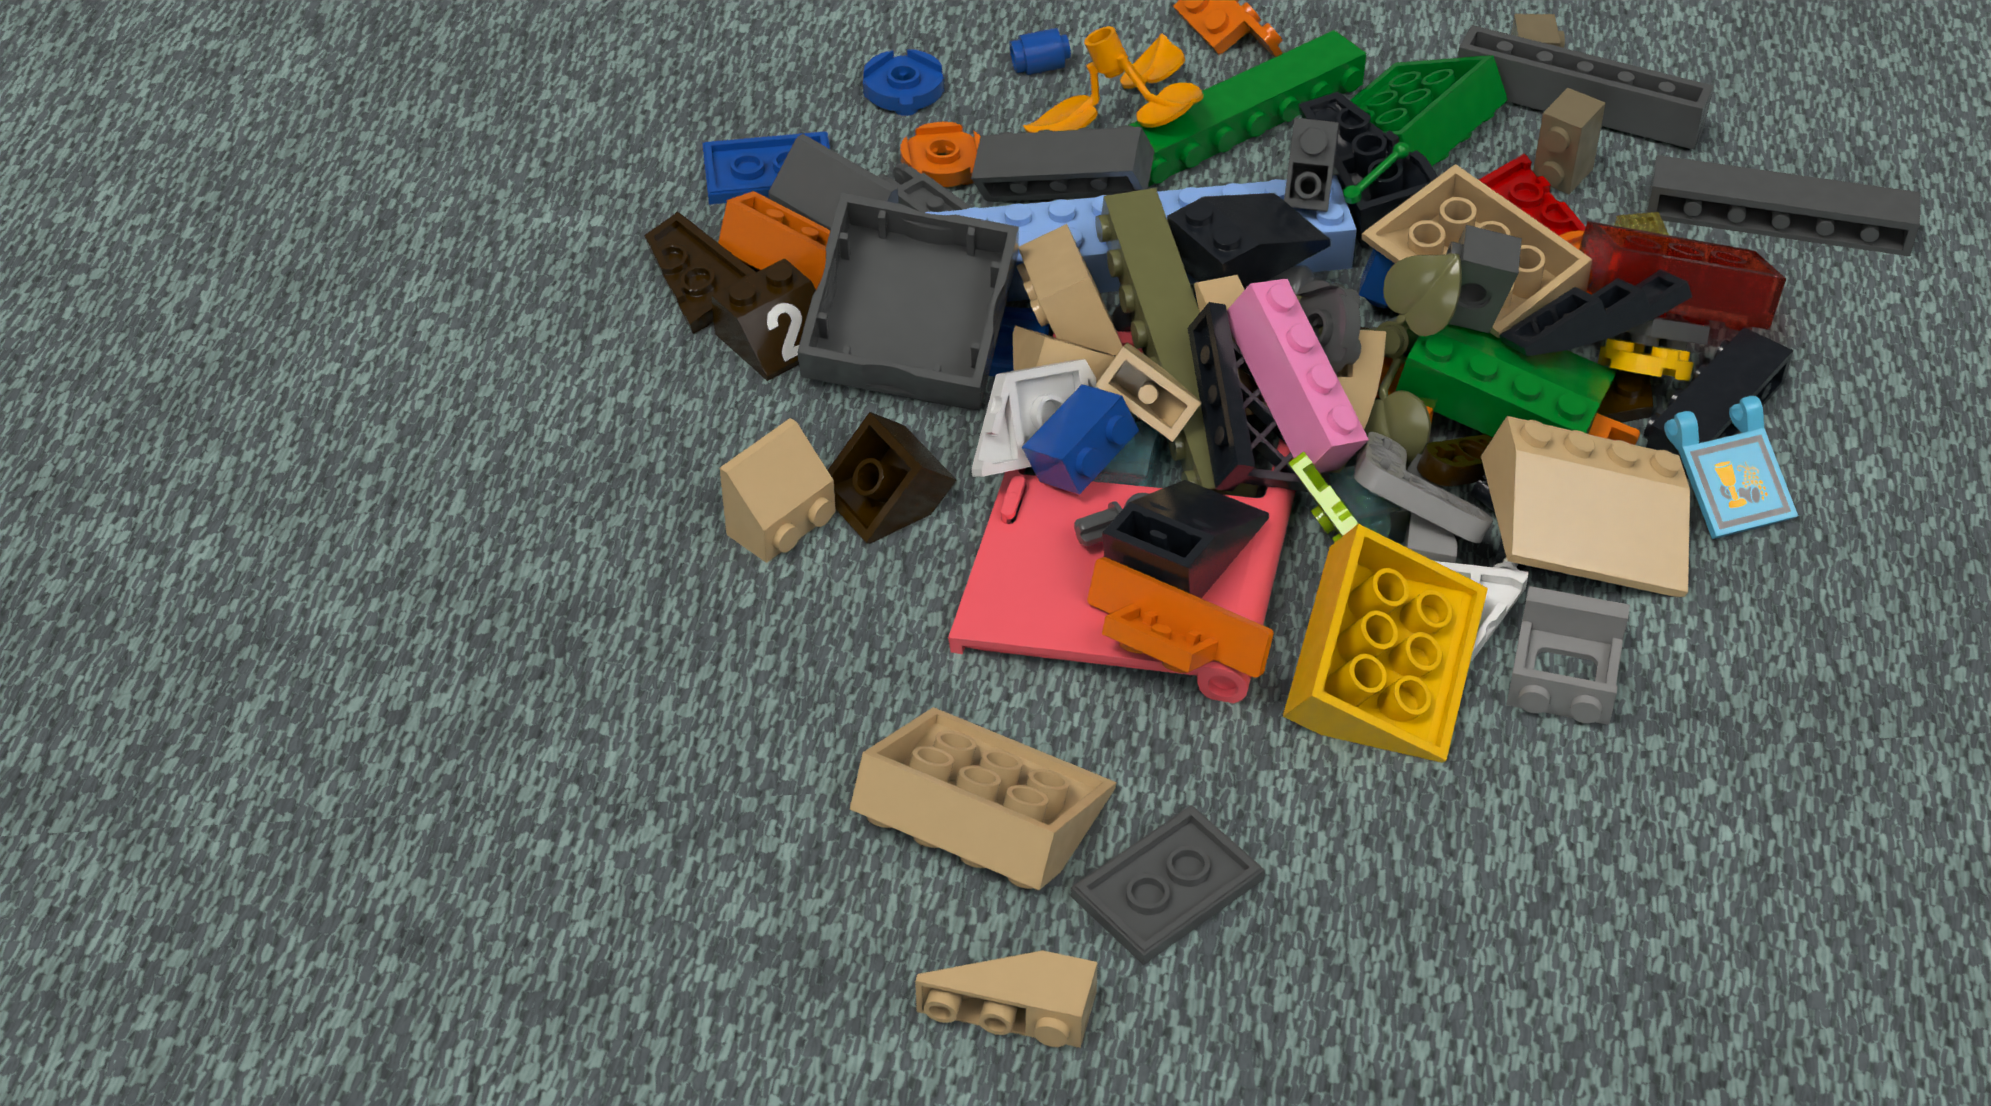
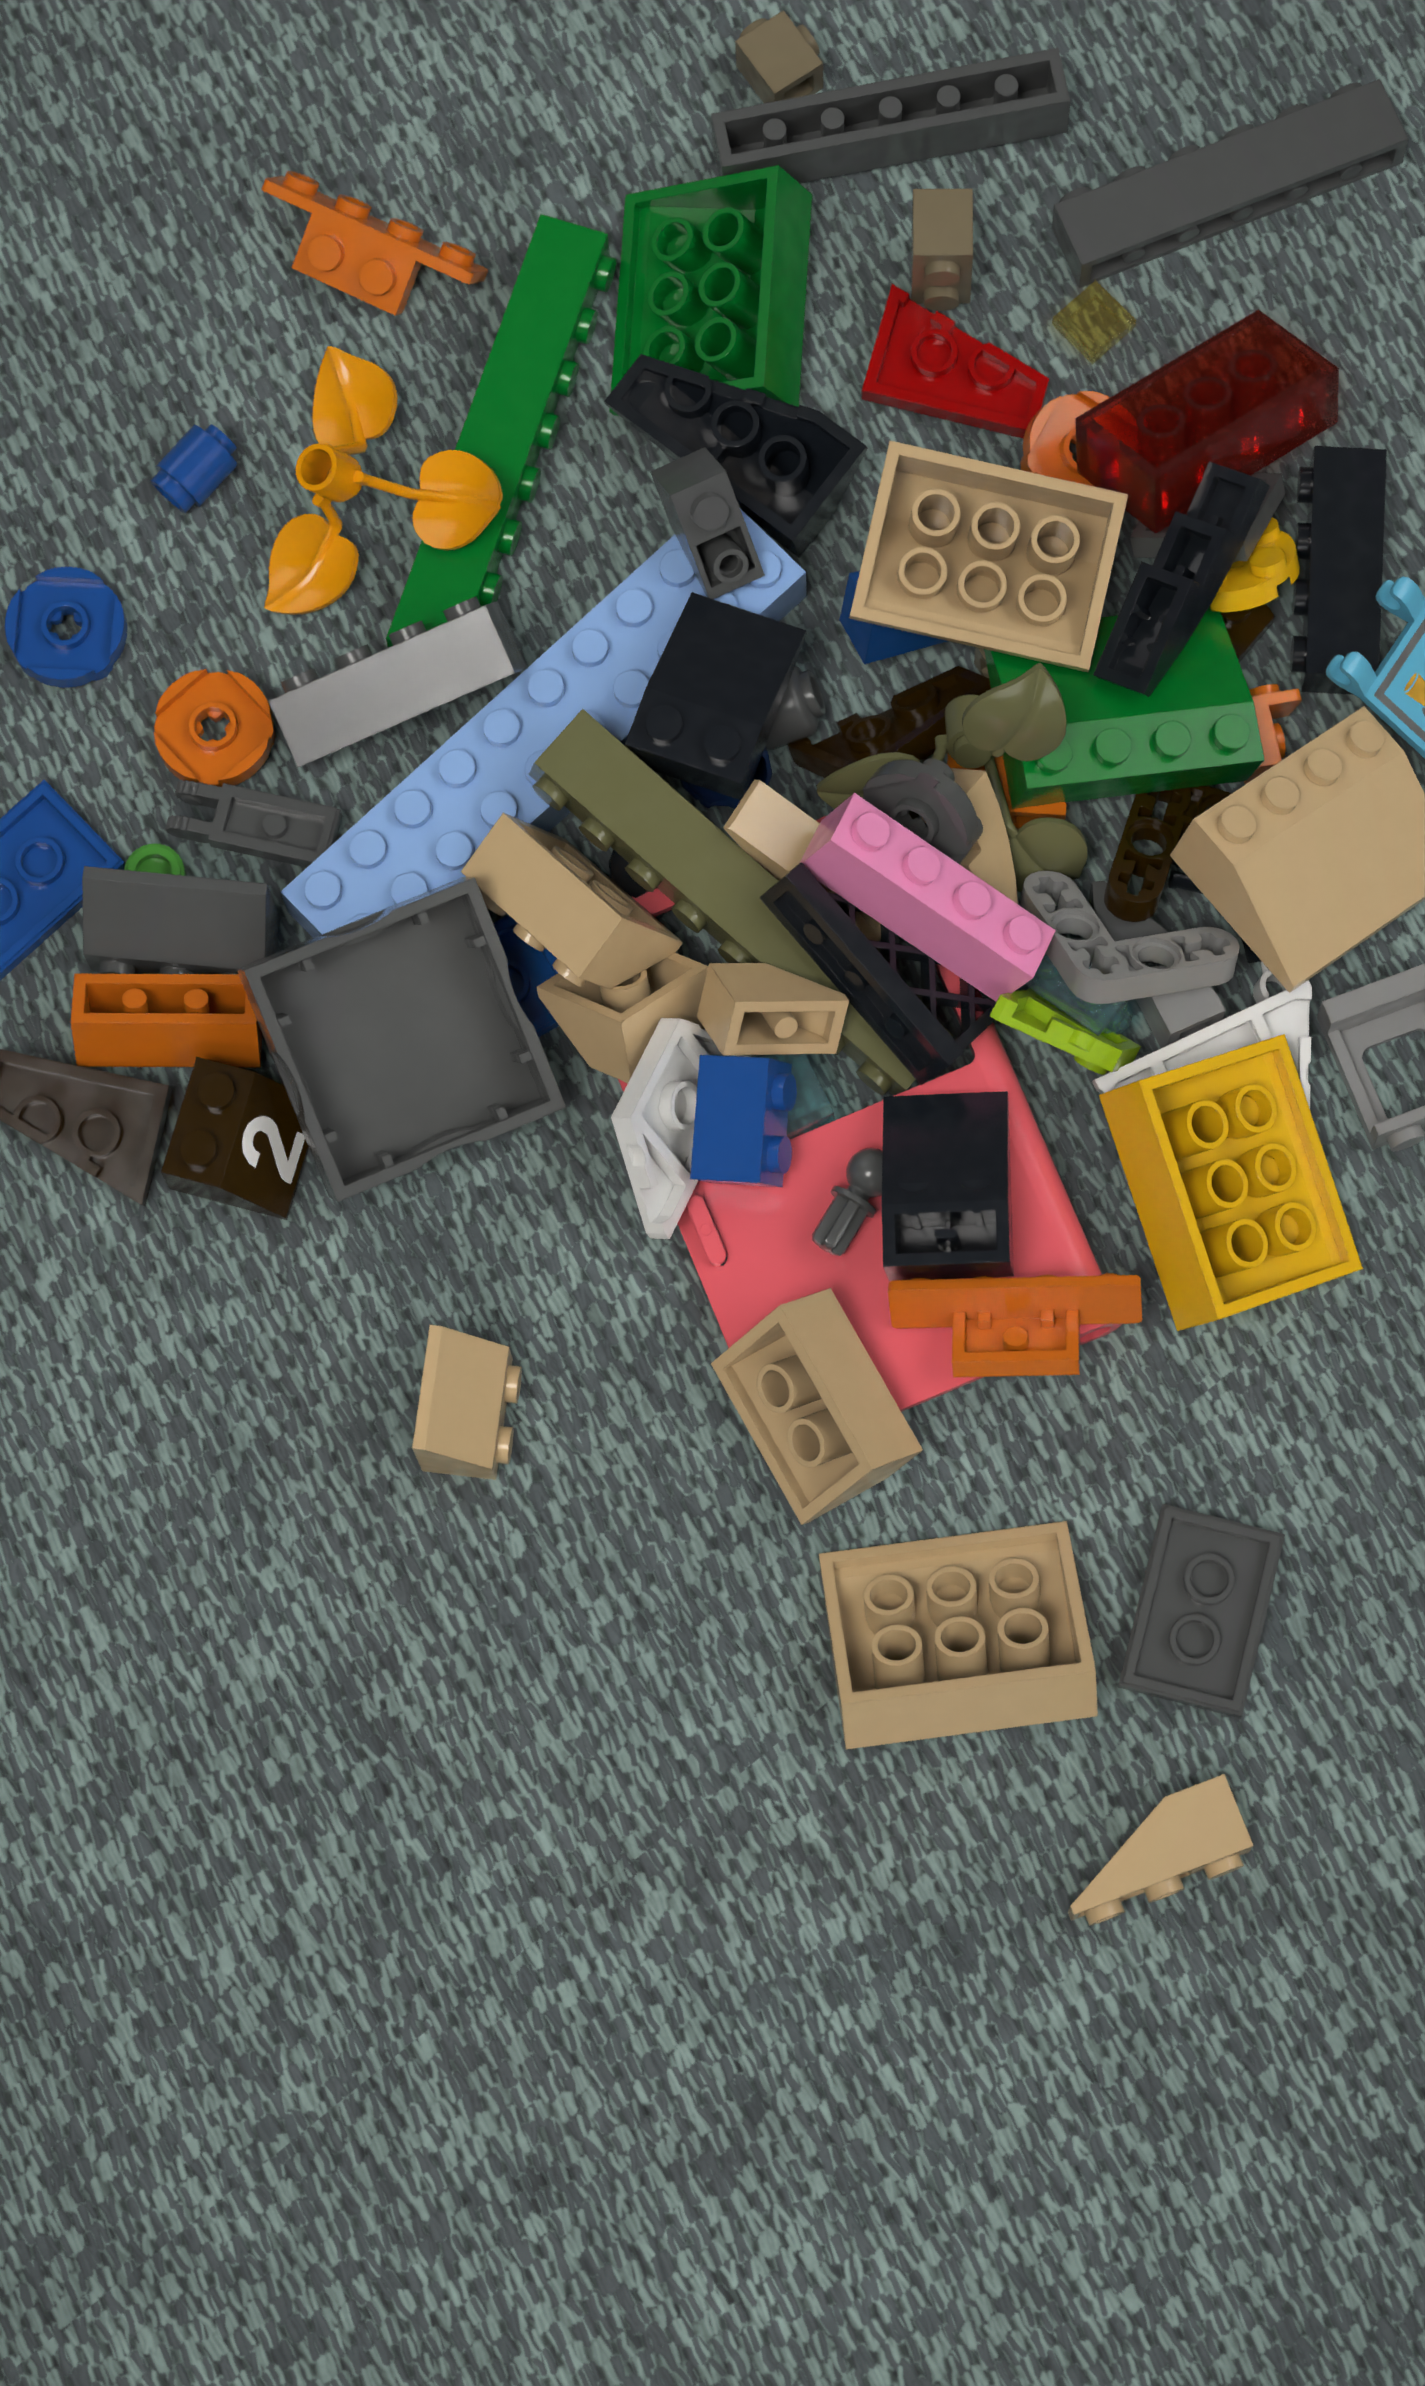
camera: 30 degrees left, 30 degrees up
dark brown slope [827,412,957,544] -> none
green hinge [1343,142,1410,204] -> none
dark grey brick [1446,225,1522,333] -> none
none -> tan slope [711,1288,923,1525]

